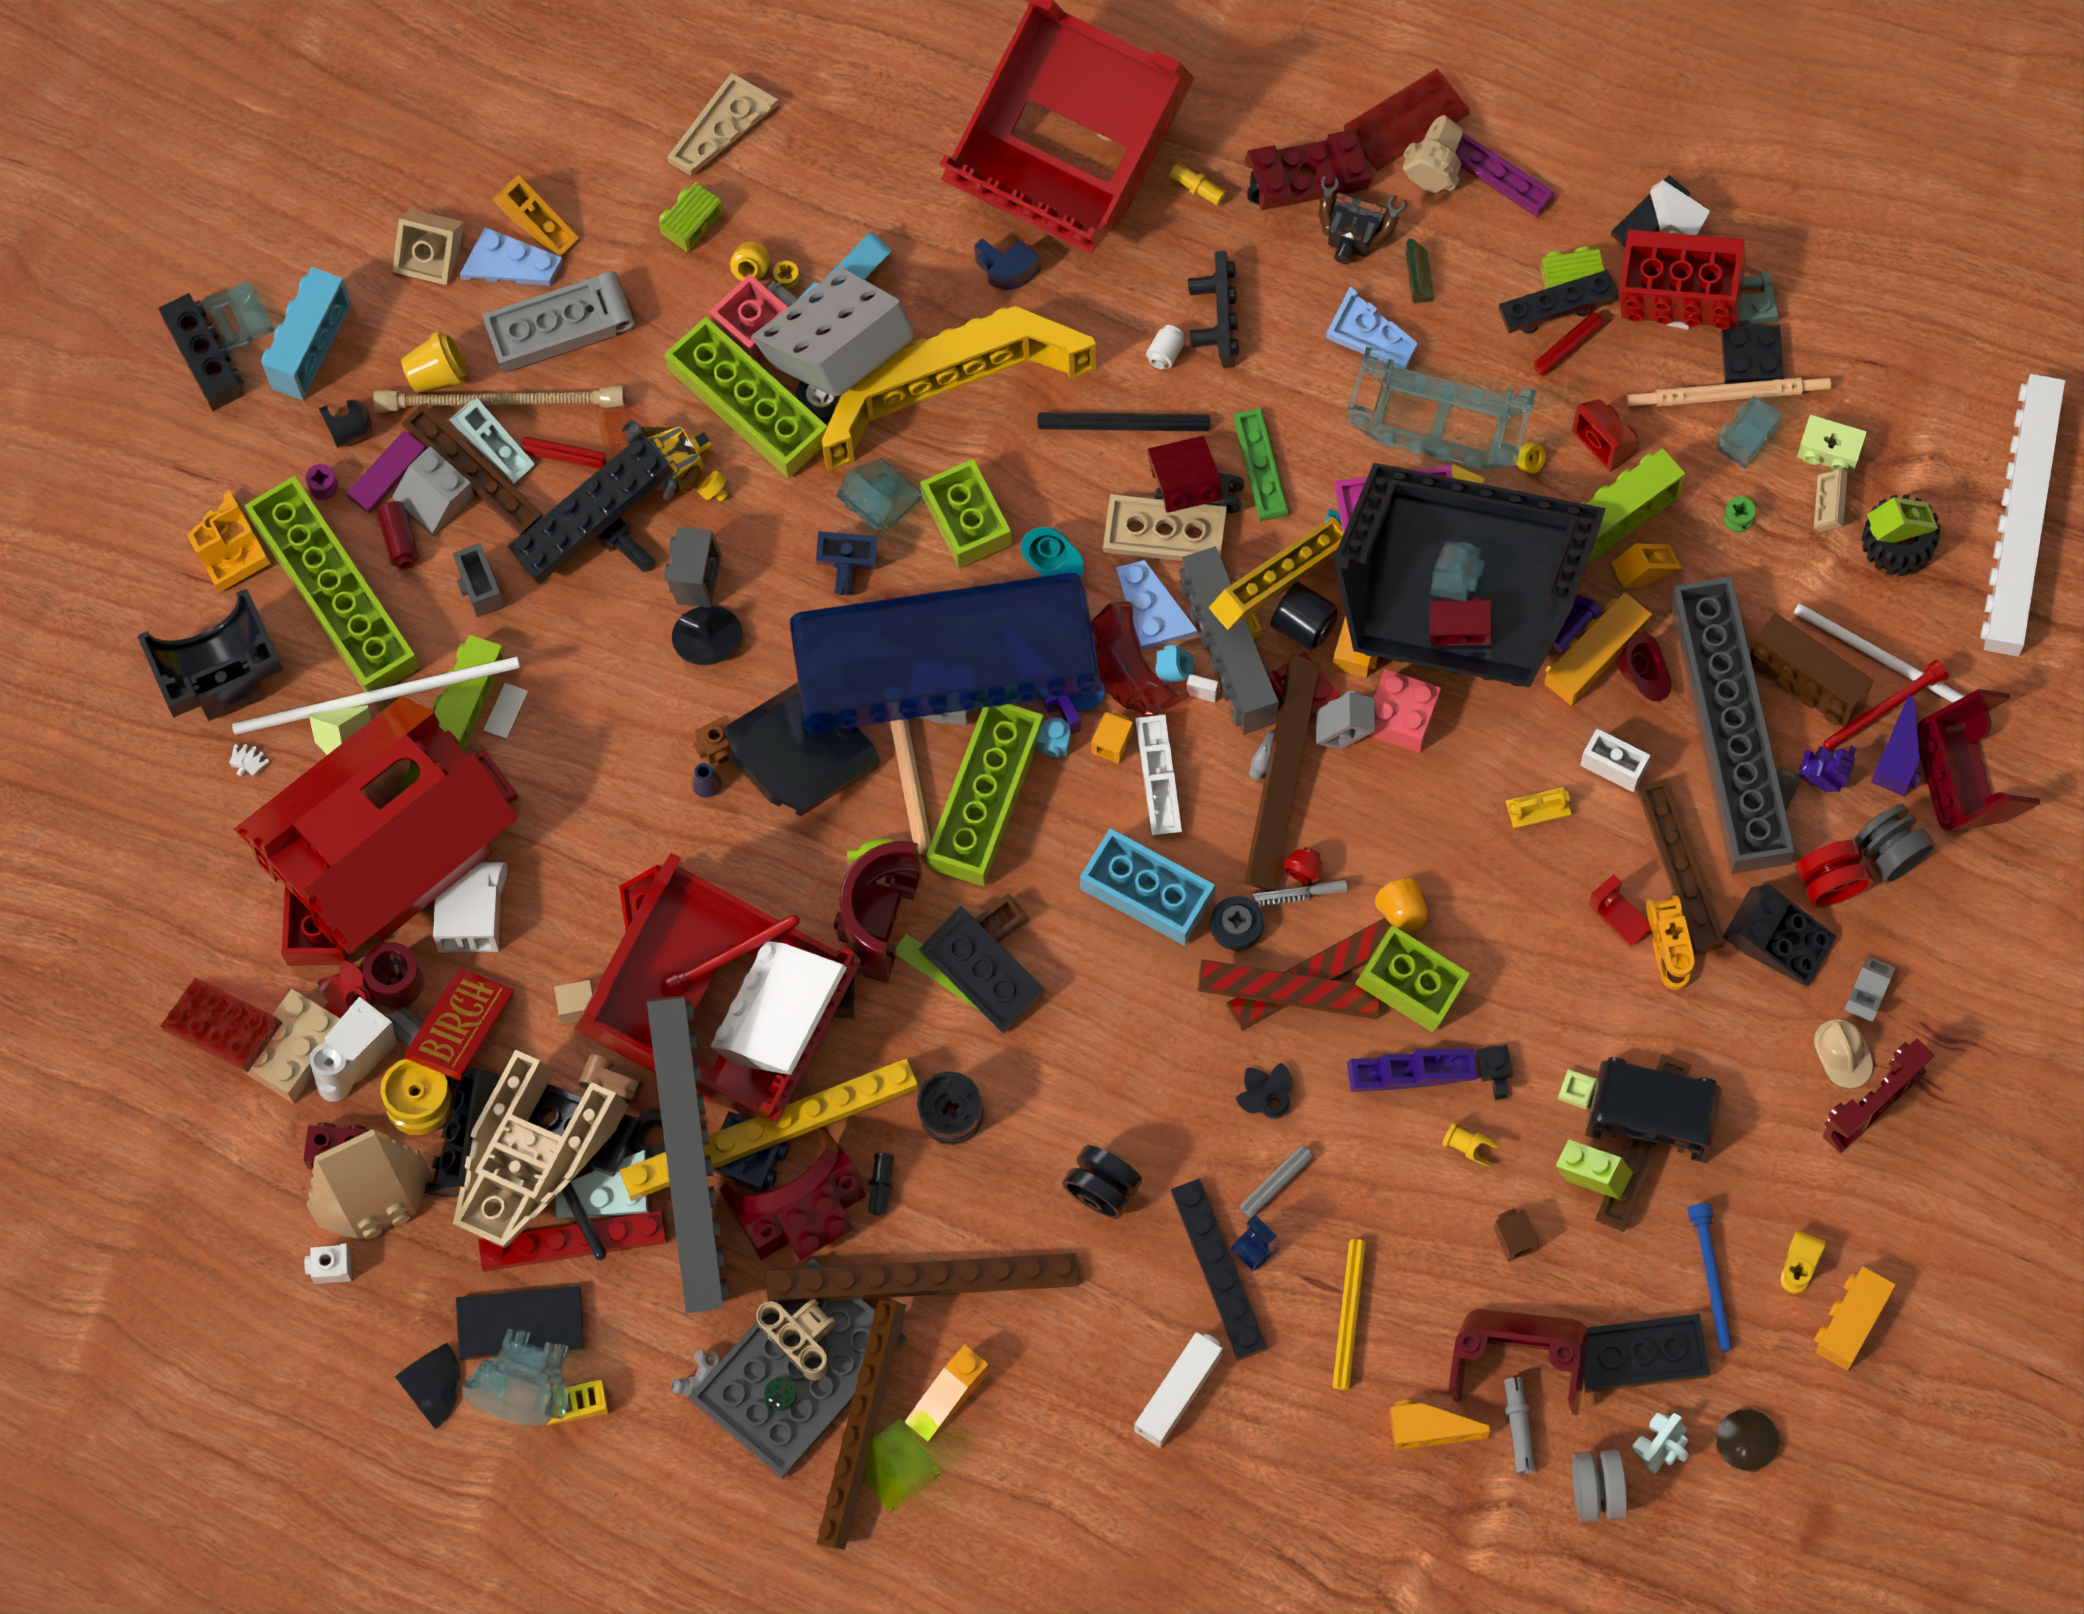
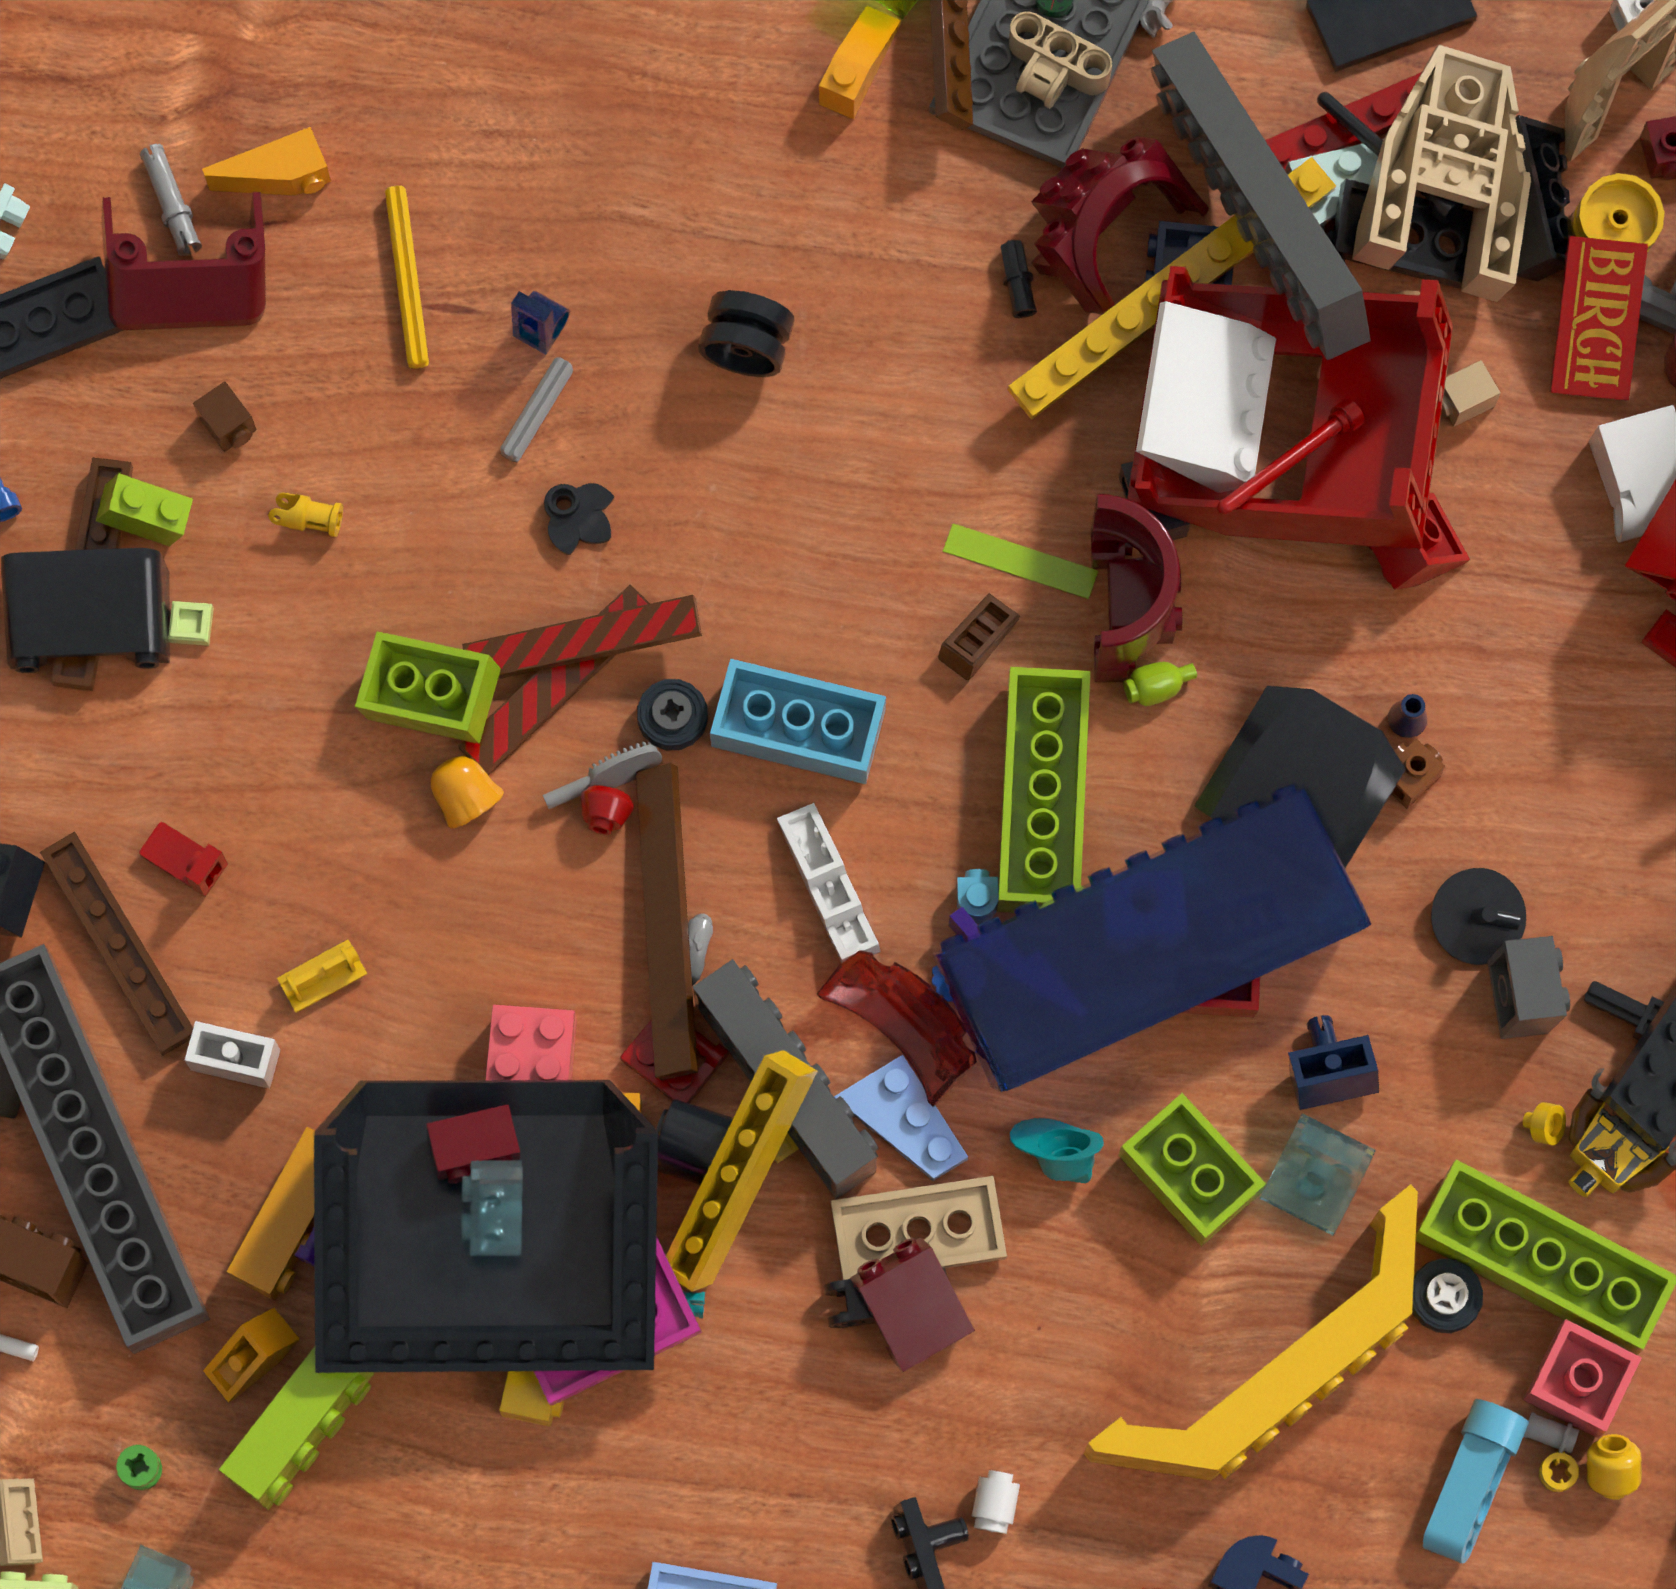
camera: 160 degrees right, 5 degrees up
light grey piece [751,267,913,396] -> none
reddish brown plate [766,1253,1079,1304] -> none
light nougat axle [885,688,931,855] -> none
black wheel [917,1071,984,1145] -> none
black plate [919,906,1047,1034] -> none
black axle [1037,412,1211,431] -> none
light orange brick [1091,712,1133,764] -> none
white brick [1134,1332,1222,1448] -> none
medium azure plate [1155,645,1193,684] -> none
black plate [1171,1179,1267,1361] -> none
white tile [1186,674,1218,703] -> none
bright green tile [1233,408,1288,522] -> none
light grey brick [1316,691,1375,750] -> none
clear light blue windscreen [1347,347,1537,469] -> none
dark purple slope [1347,1049,1478,1092] -> none
black plate [1477,1045,1513,1100] -> none
yellow tile [1514,443,1546,474] -> none
red slope [1572,399,1639,472] -> none
light grey wheel [1572,1449,1627,1523] -> none
dark red piece [1619,633,1672,702] -> none
light orange piece [1646,895,1694,990] -> none

